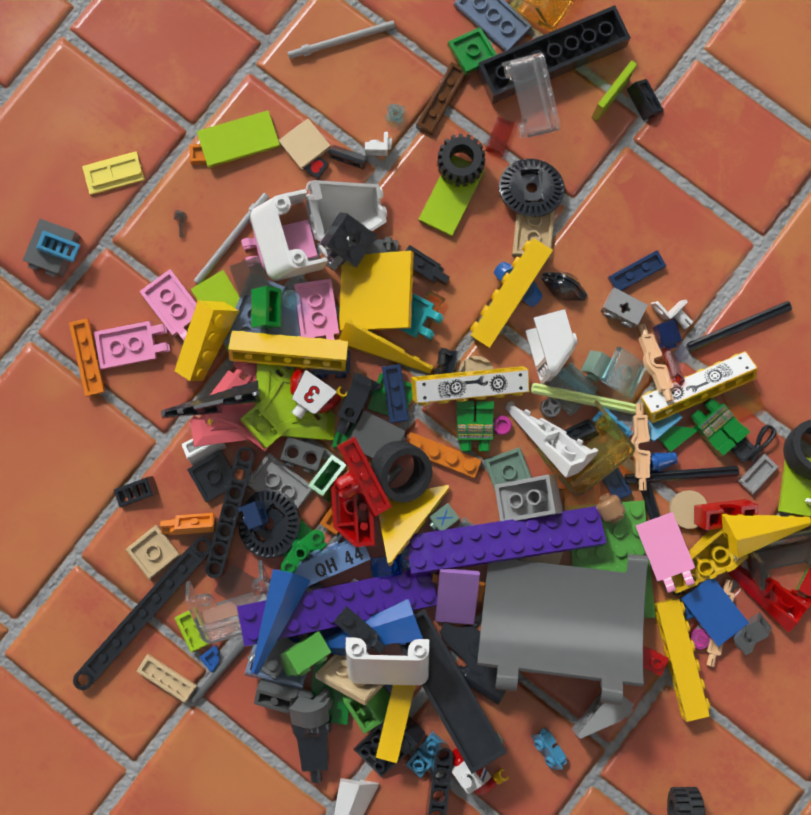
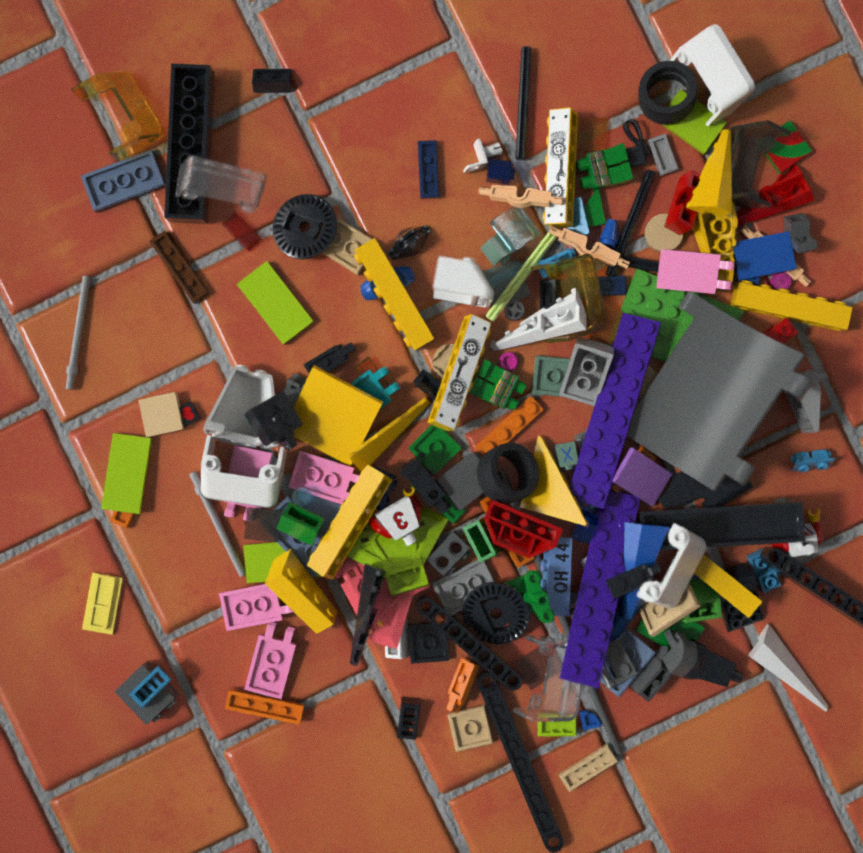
camera: 60 degrees left, 5 degrees up
clear smoke hand [174,210,187,238] -> none
dark blue brick [238,501,270,532] -> none
blue wedge [251,569,310,675] -> none
bright green slope [280,631,331,677] -> none
black slope [328,145,368,170] -> none
red plate [334,437,392,516] -> none
white bracket [365,132,392,156] -> none
dark blue tile [382,364,409,424] -> none
clear light blue plate [385,104,405,124] -> none
black tyre [437,134,486,187] -> none
green tile [447,27,497,75] -> none
lime tile [591,60,637,121] -> none
medium nougat head [596,493,625,524] -> none
light grey brick [600,288,648,328] -> none
clear red tile [661,348,685,386] -> none

